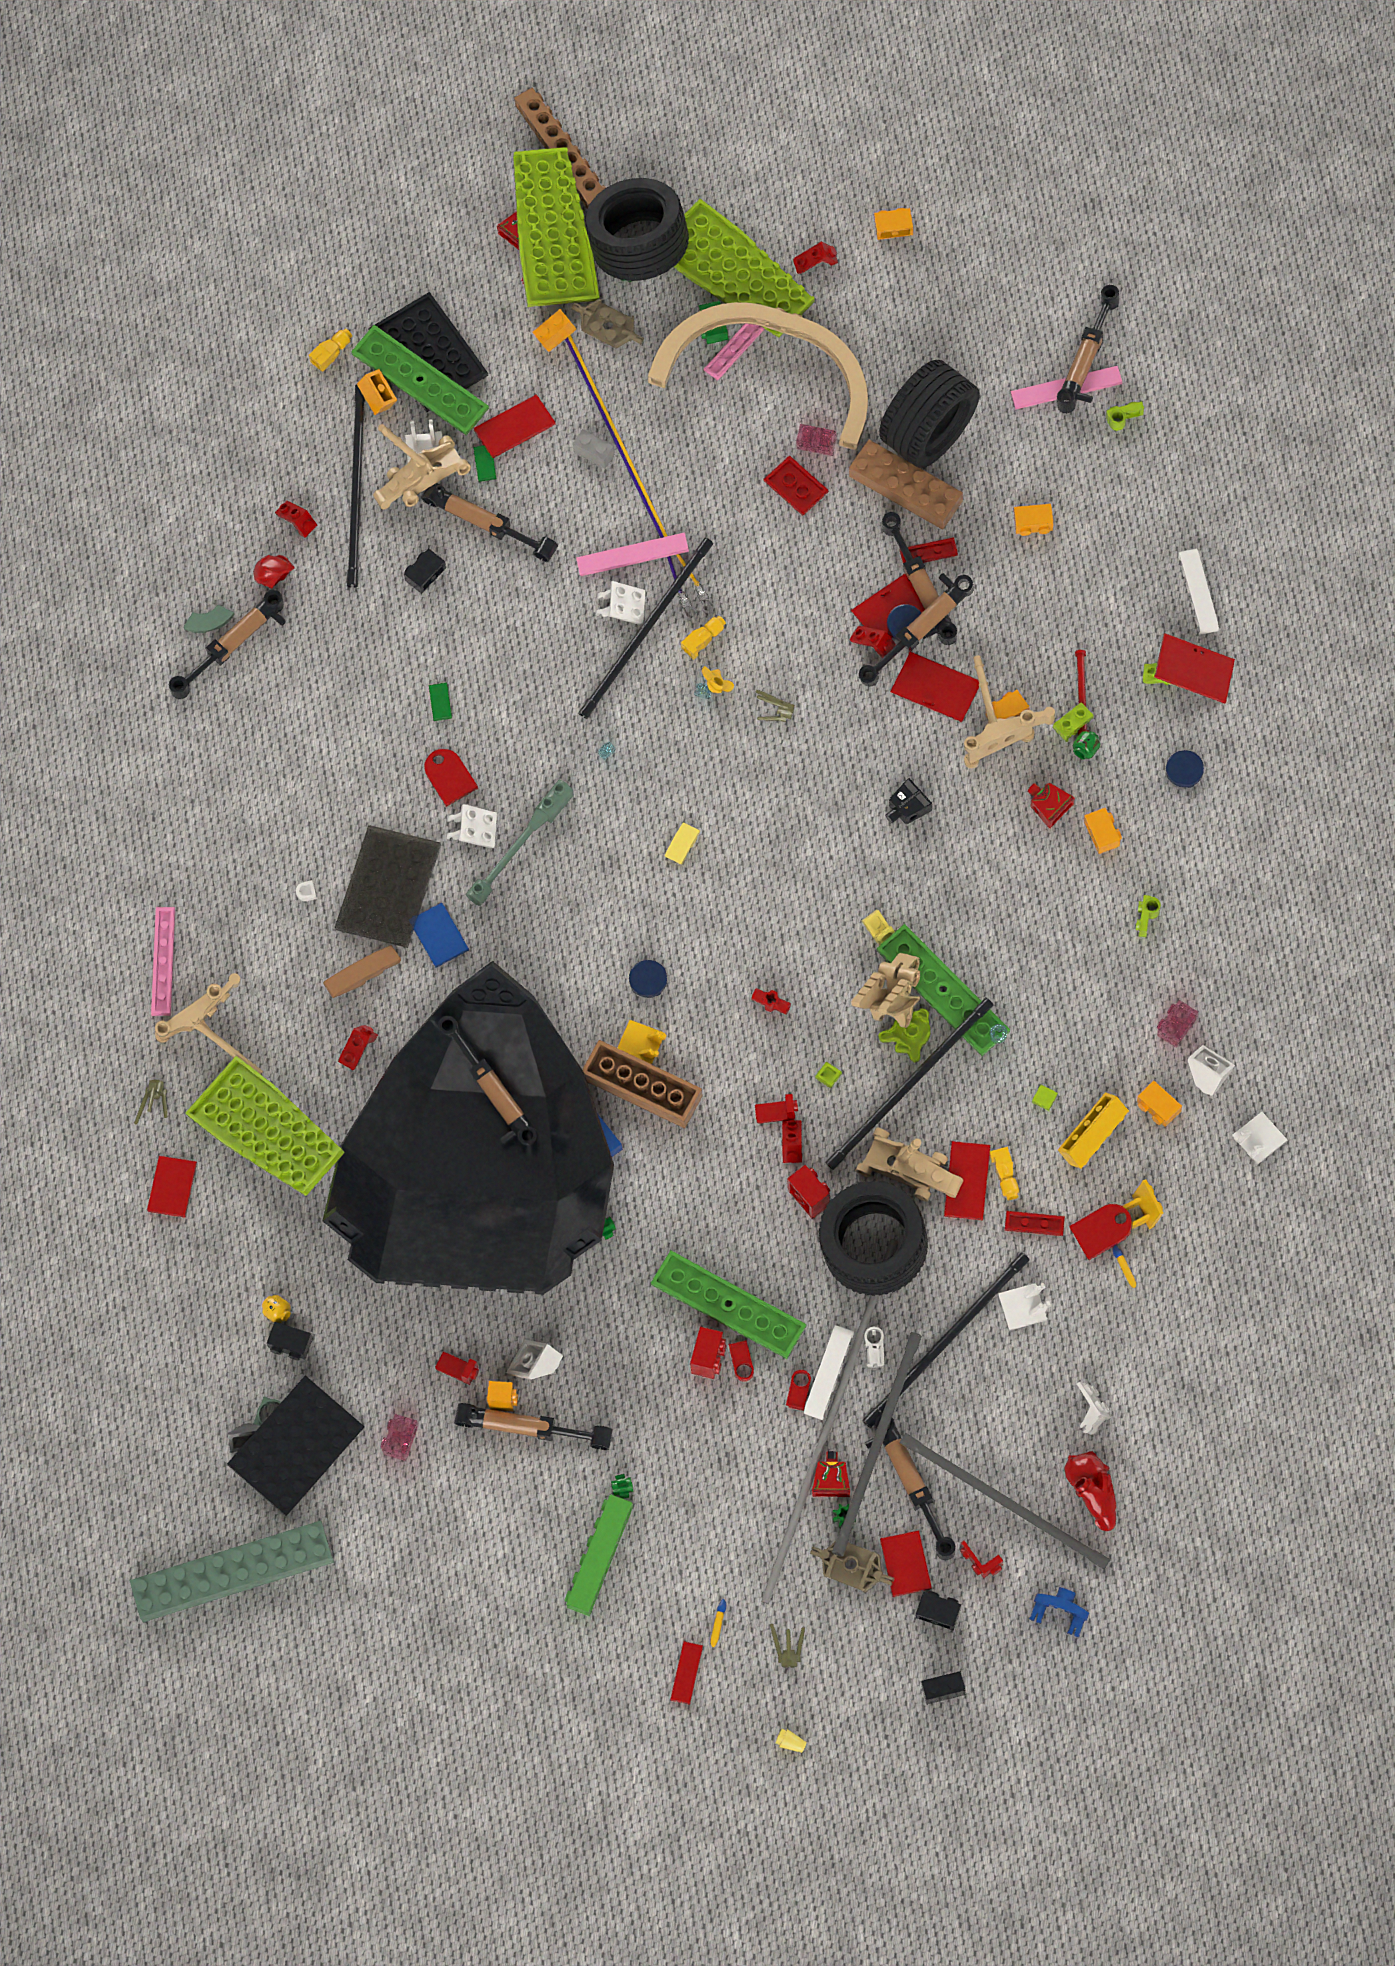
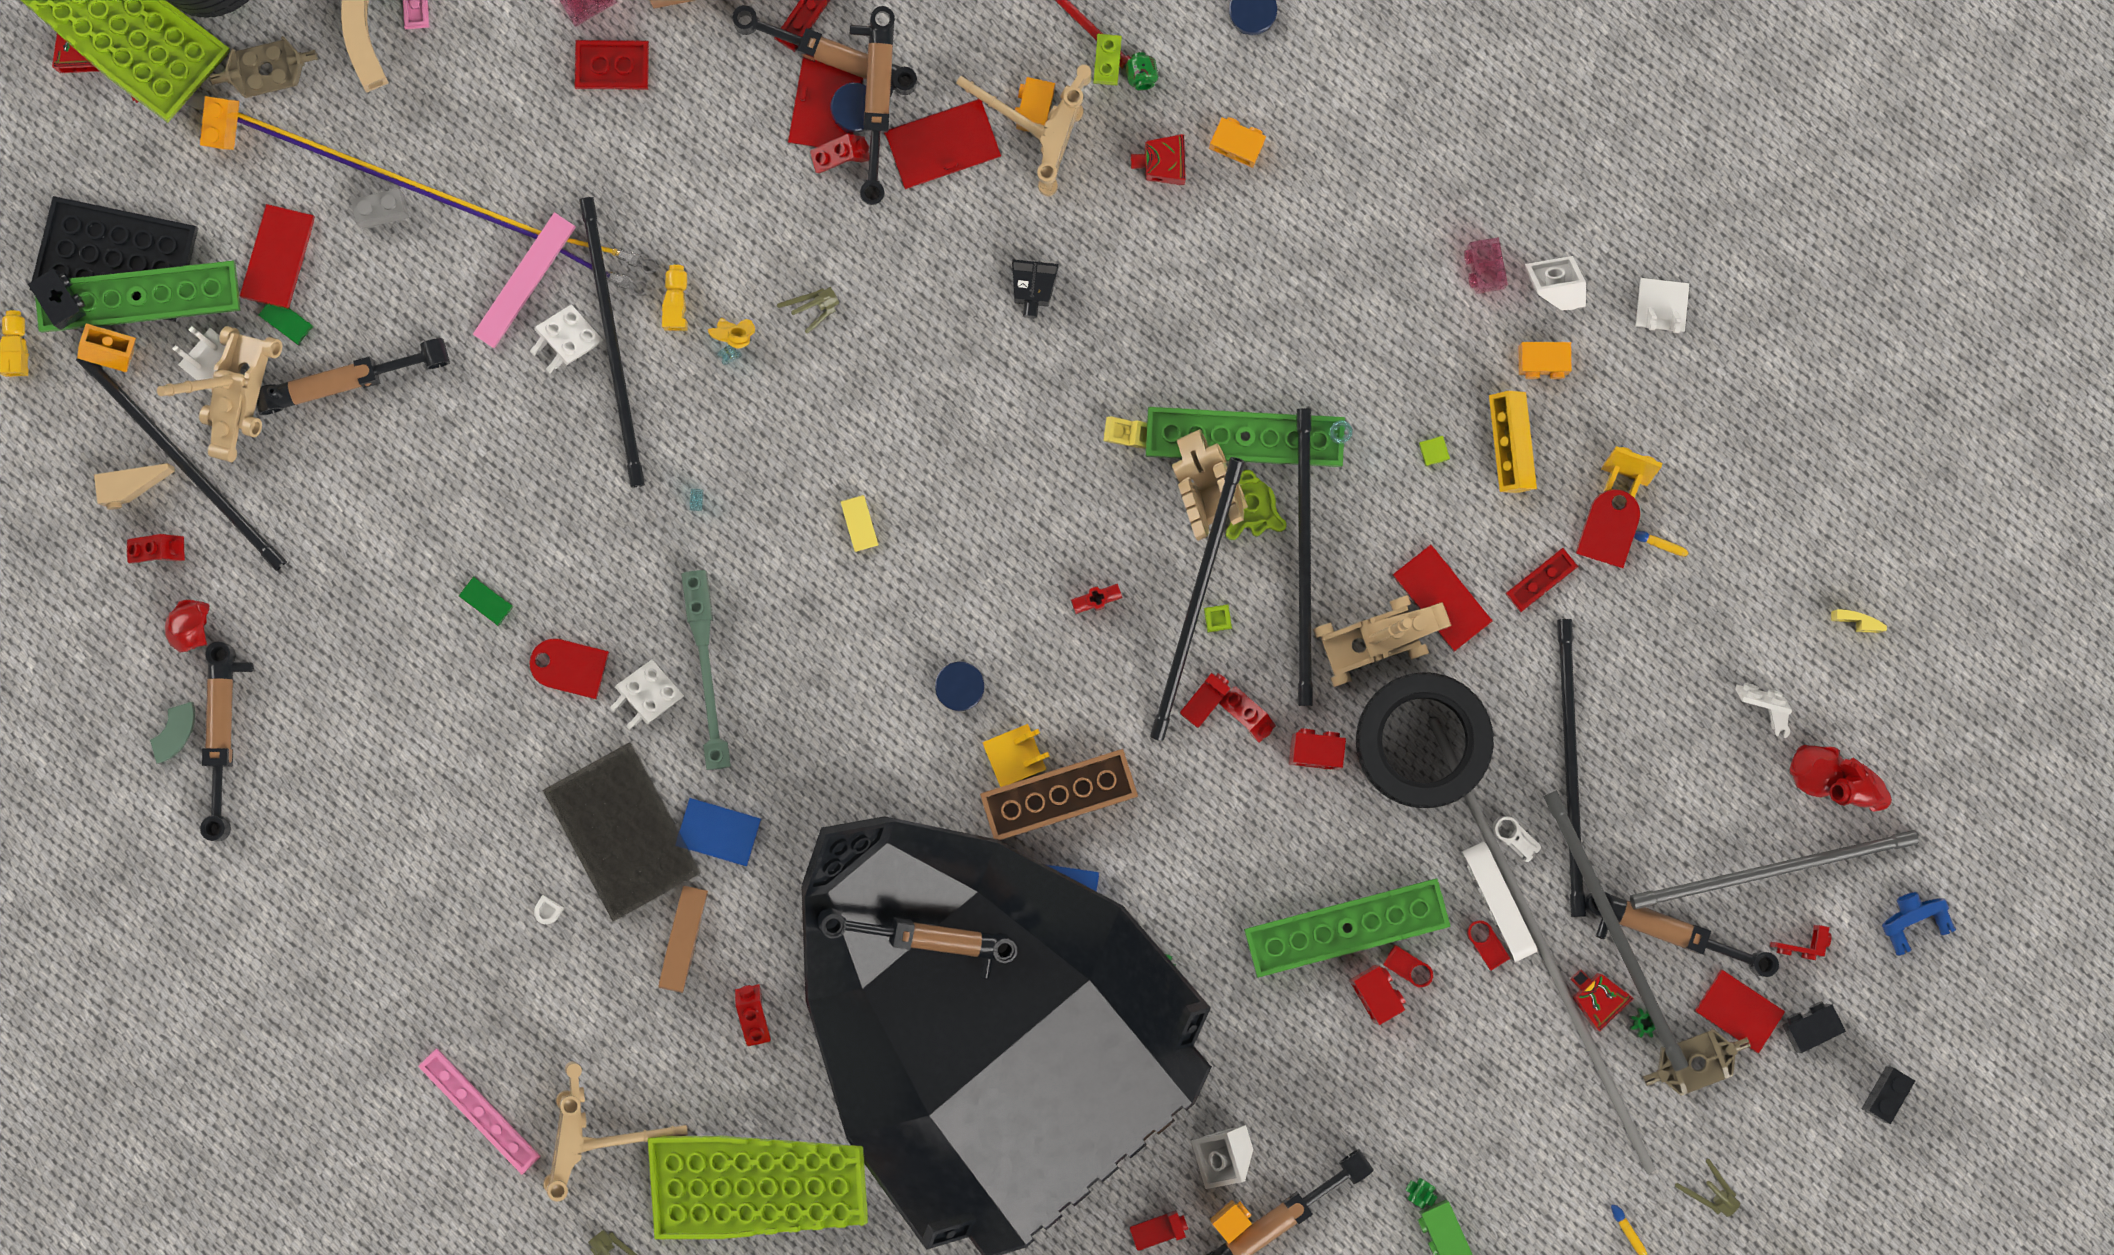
camera: 55 degrees left, 15 degrees up
black brick [404,548,446,594] -> none
yellow piece [990,1146,1019,1200] -> none
white plate [998,1283,1051,1331] -> none
lime plate [1136,895,1161,937] -> none
none -> black brick [28,268,87,330]
none -> tan slope [94,463,175,510]
none -> black piece [1150,457,1245,741]
none -> light yellow slope [1831,609,1887,633]

